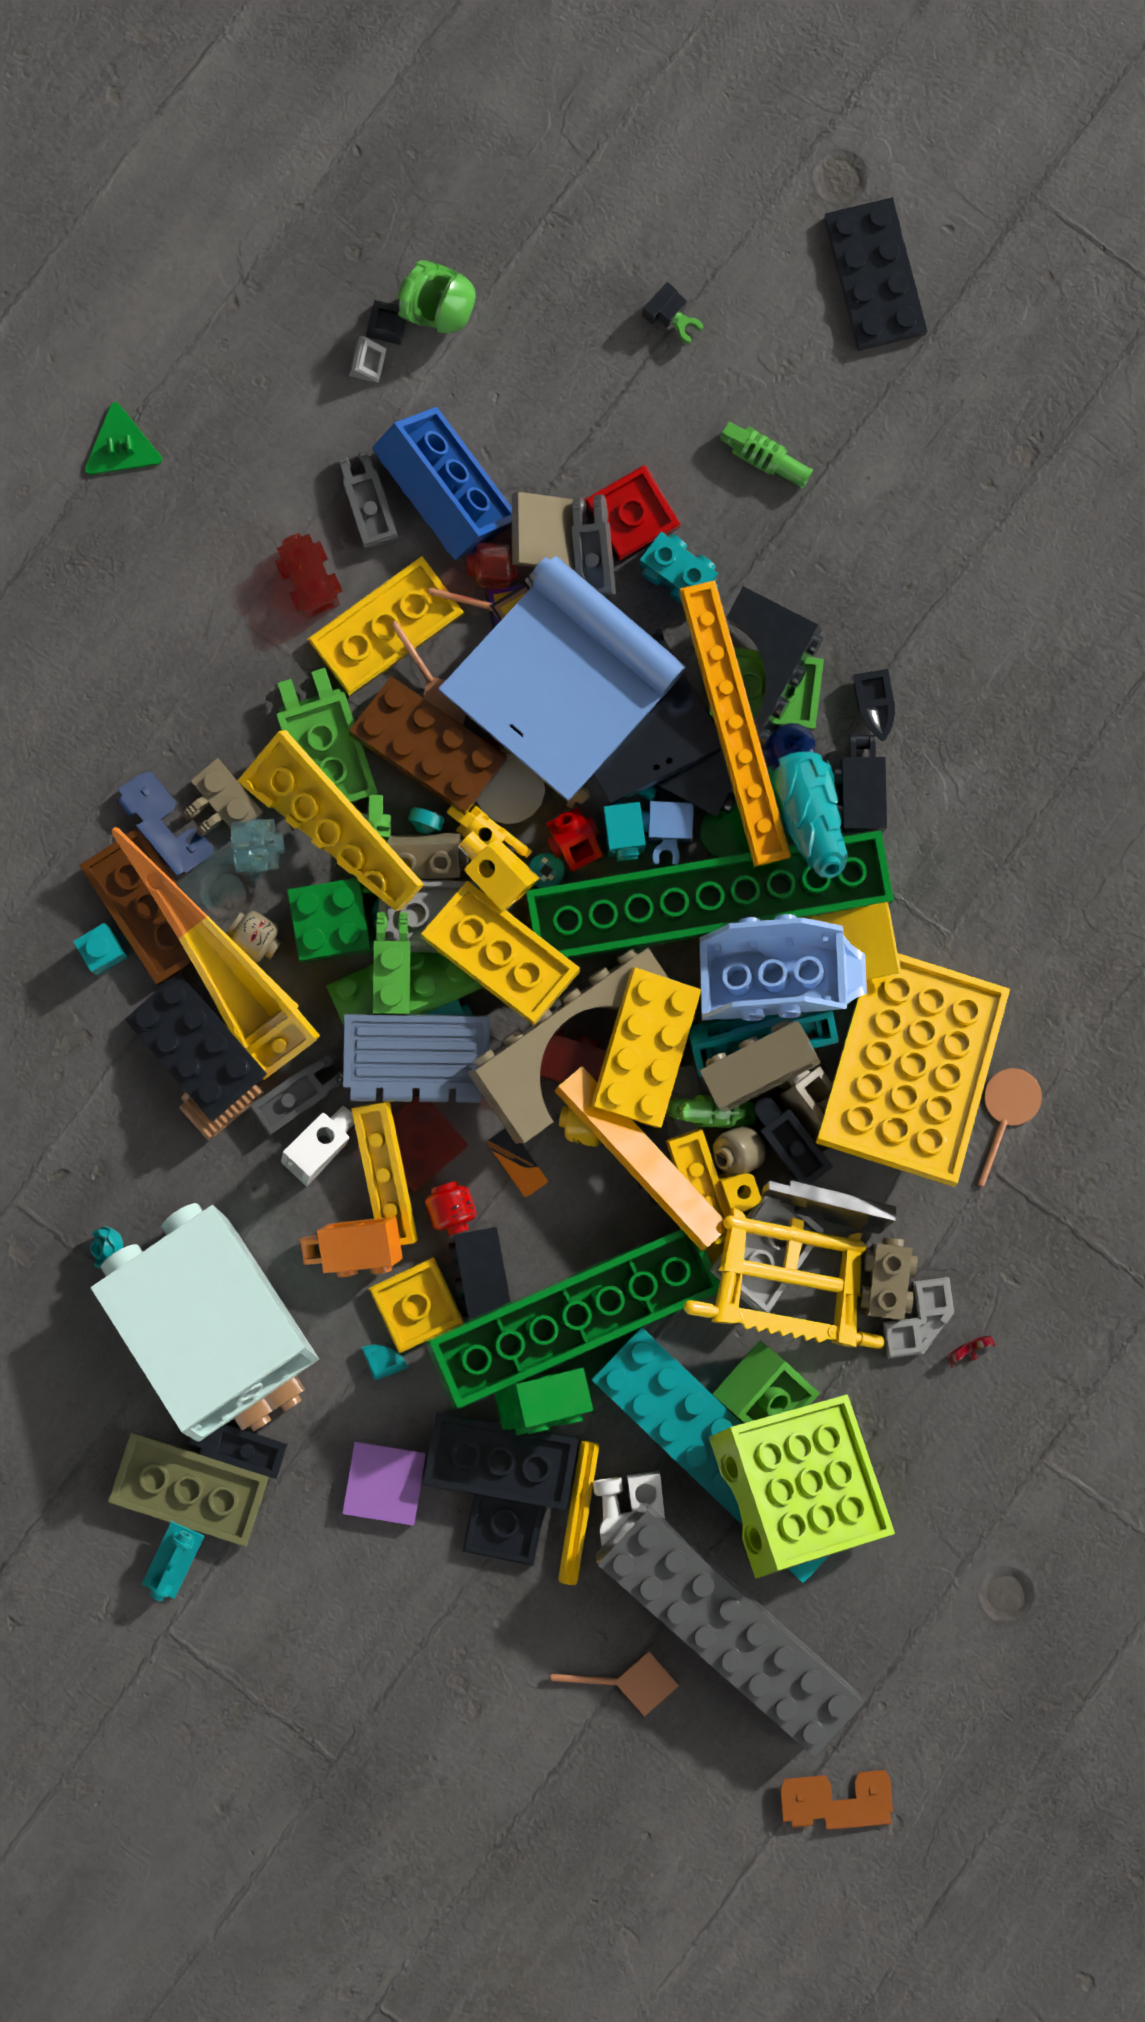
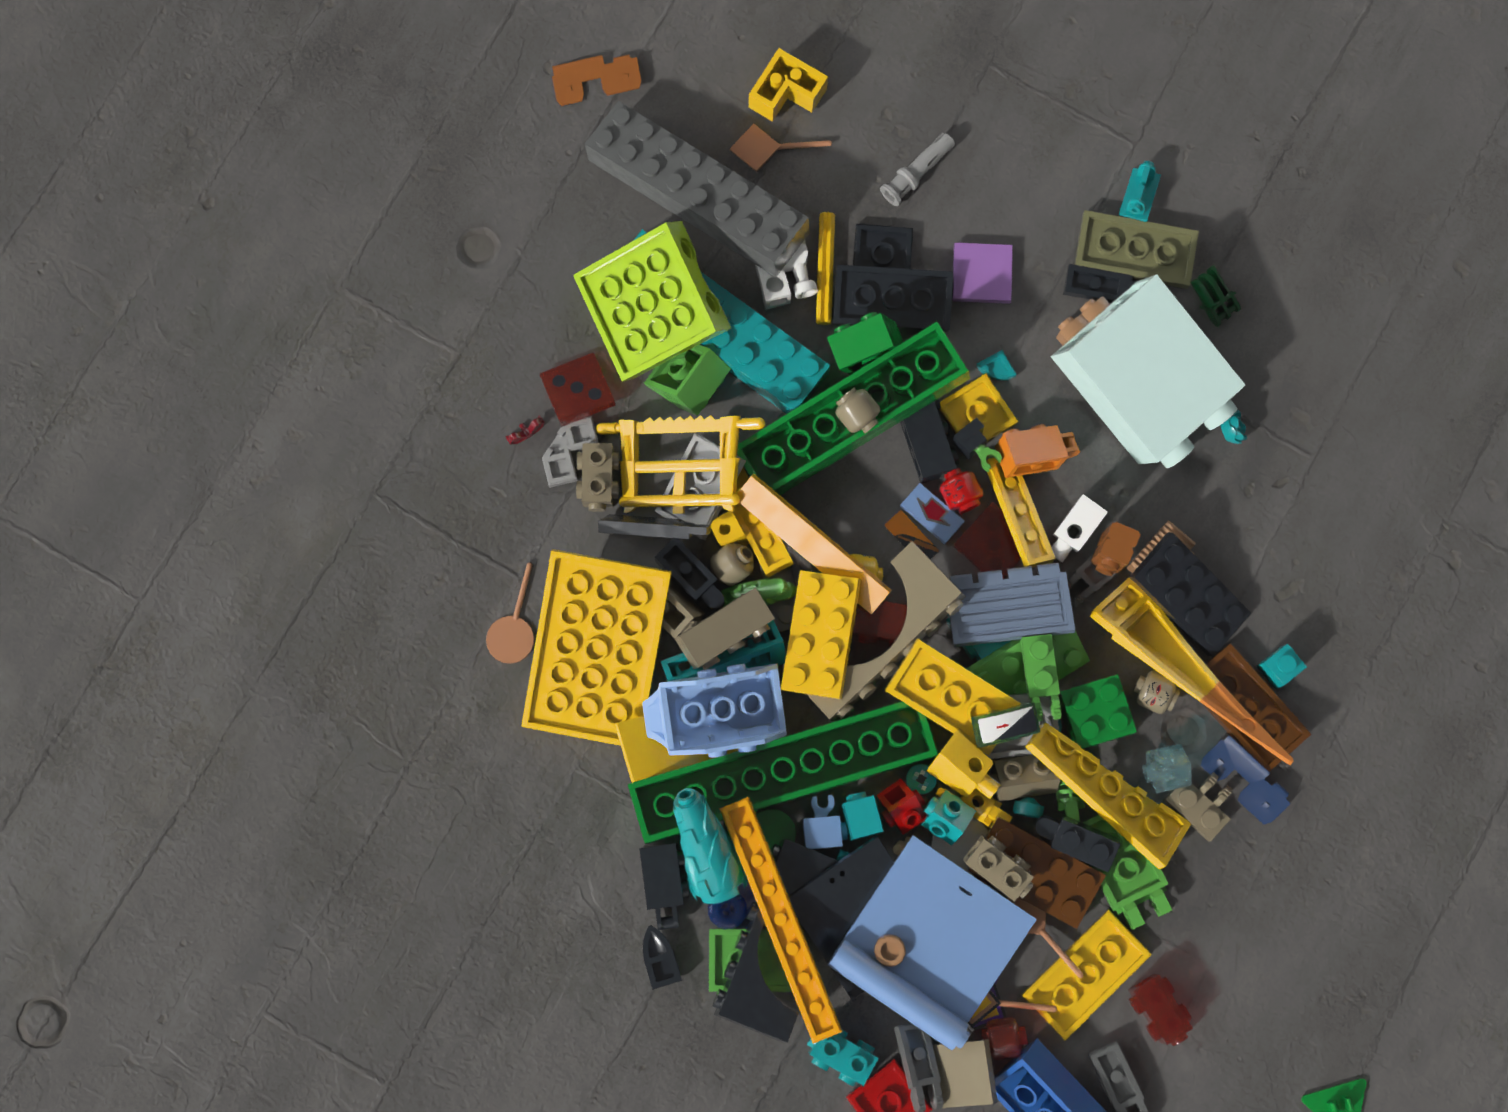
camera: 175 degrees right, 5 degrees down
none -> clear red tile [539,352,616,427]
none -> yellow brick [748,48,828,122]
none -> dark tan head [835,388,880,433]
none -> medium nougat tile [874,934,906,967]
none -> light grey pin [880,133,955,206]
none -> medium blue tile [900,483,964,545]
none -> teal brick [922,790,976,846]
none -> black piece [953,417,1002,472]
none -> dark tan brick [963,835,1034,902]
none -> slope [971,702,1041,747]
none -> black brick [1036,815,1120,872]
none -> dark orange brick [1091,522,1141,576]
none -> dark green arm [1190,265,1241,327]

